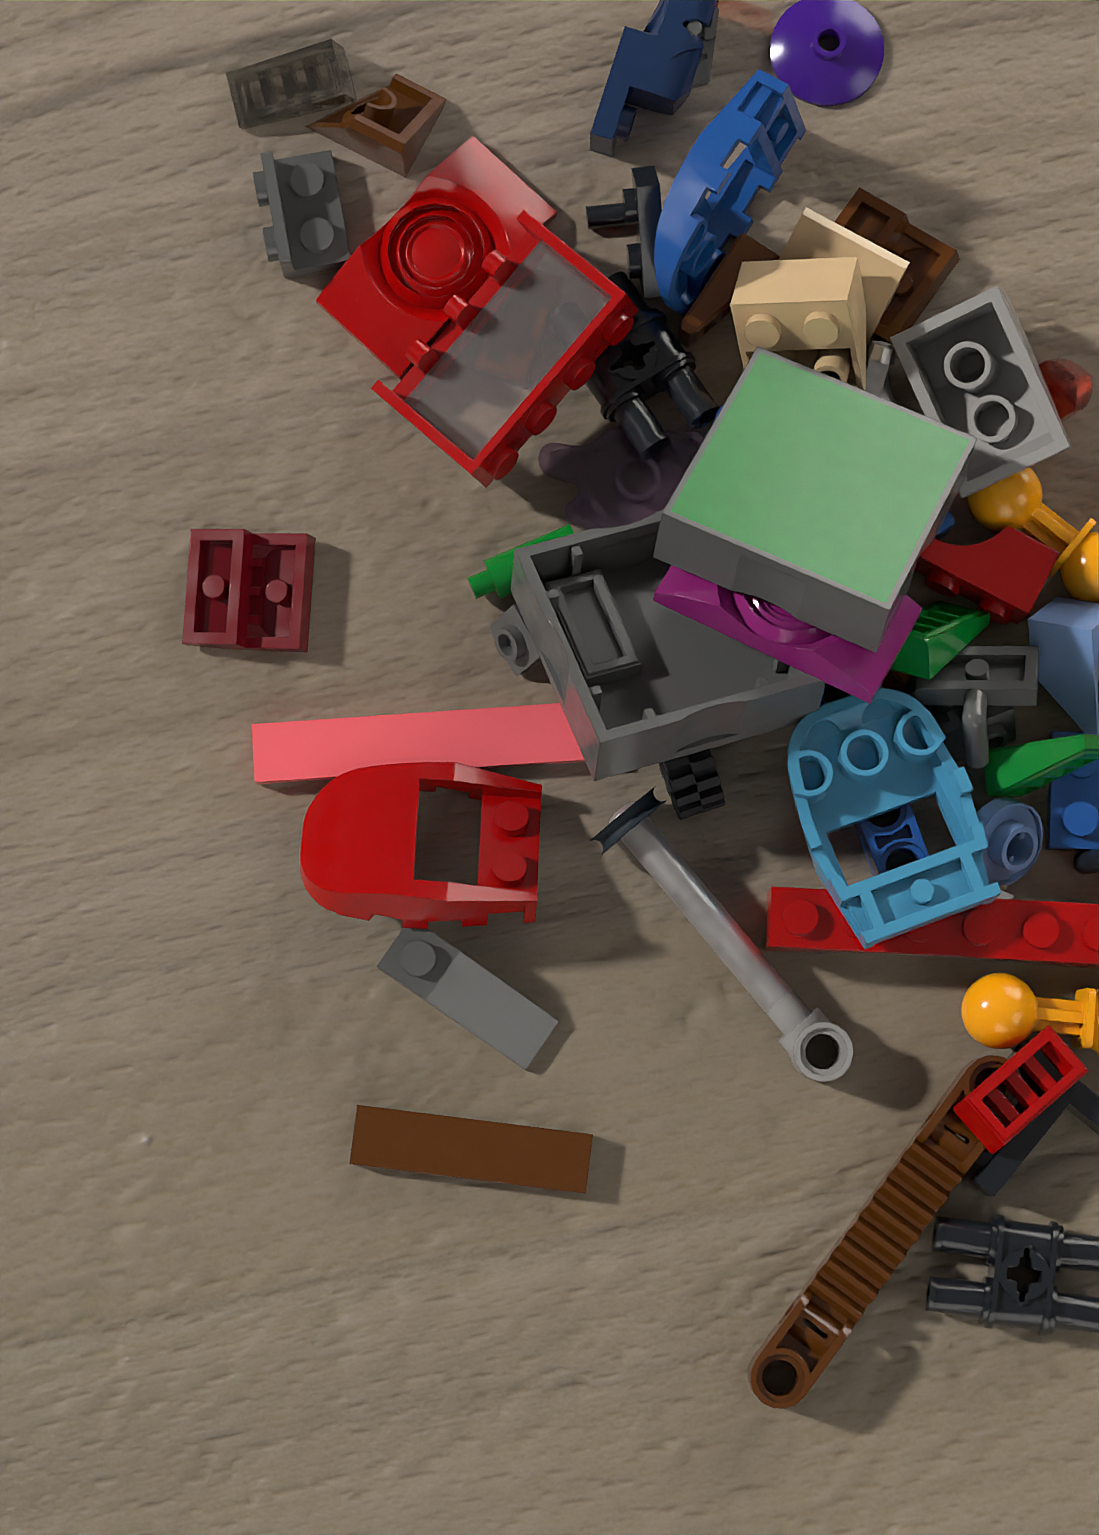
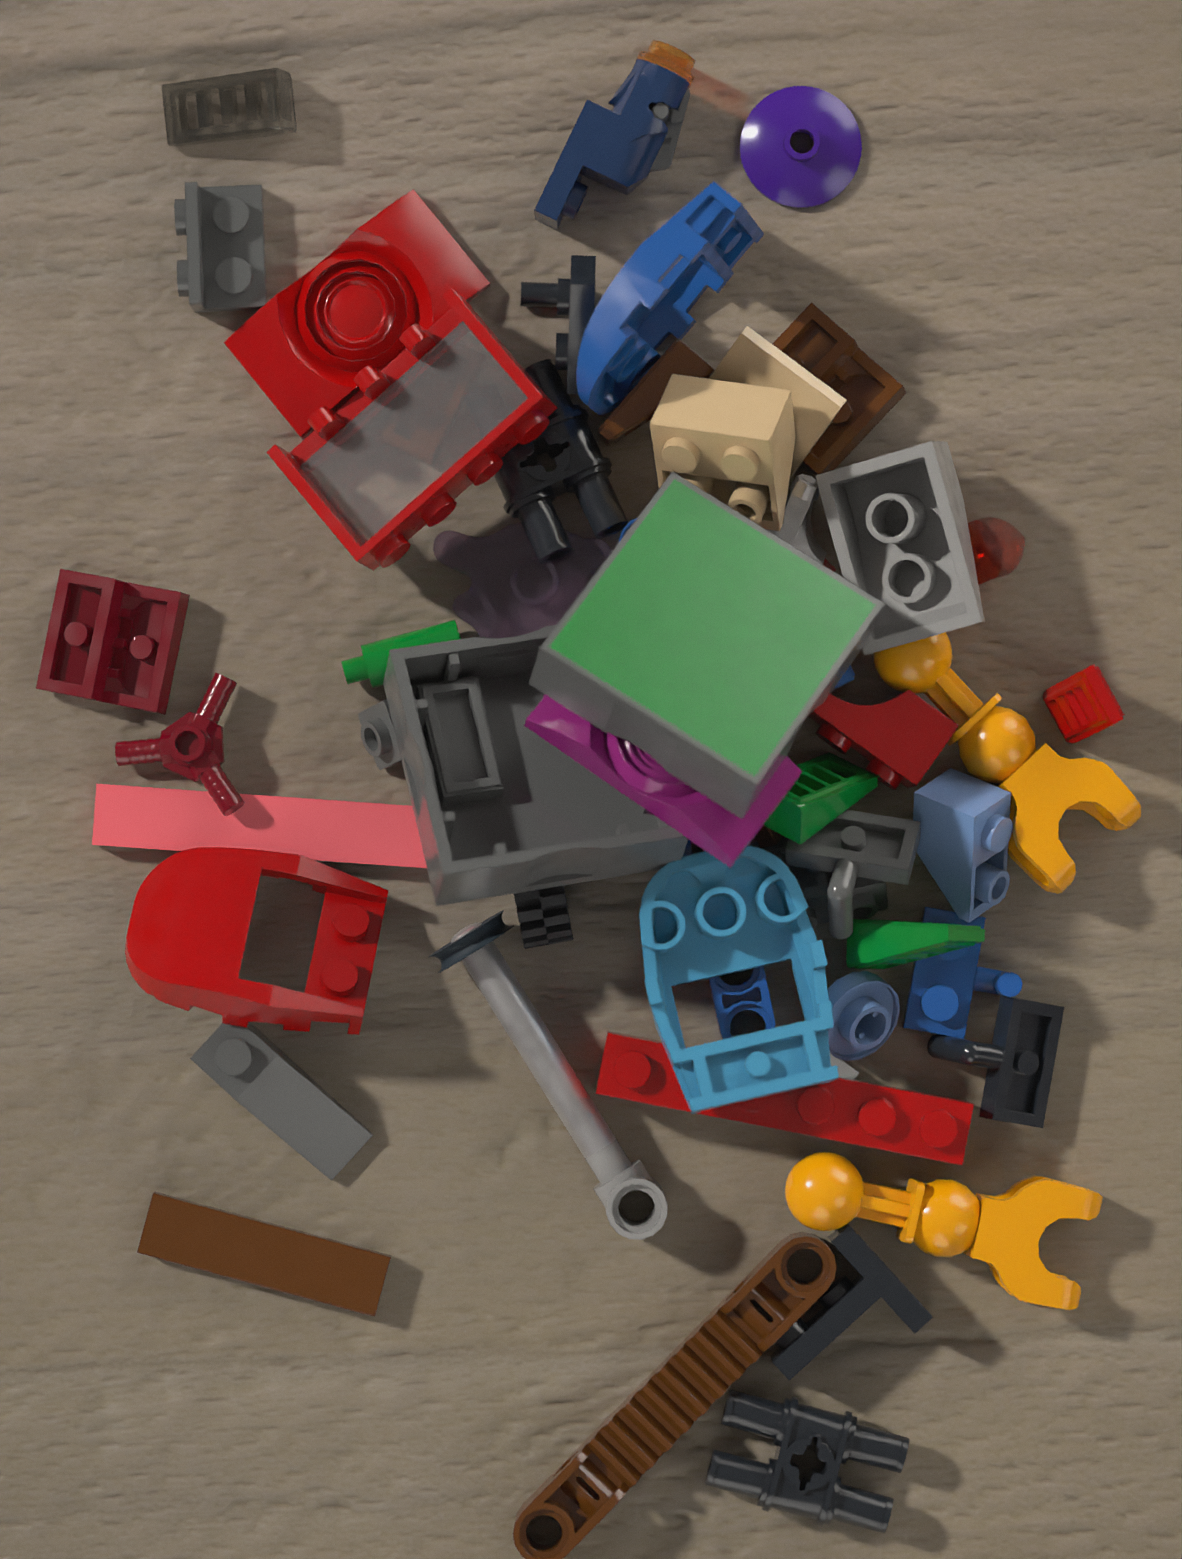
camera: 10 degrees right, 5 degrees up
reddish brown slope [305,73,447,178] -> none
red slope [953,1025,1089,1153] -> none
none -> dark red piece [115,672,245,816]

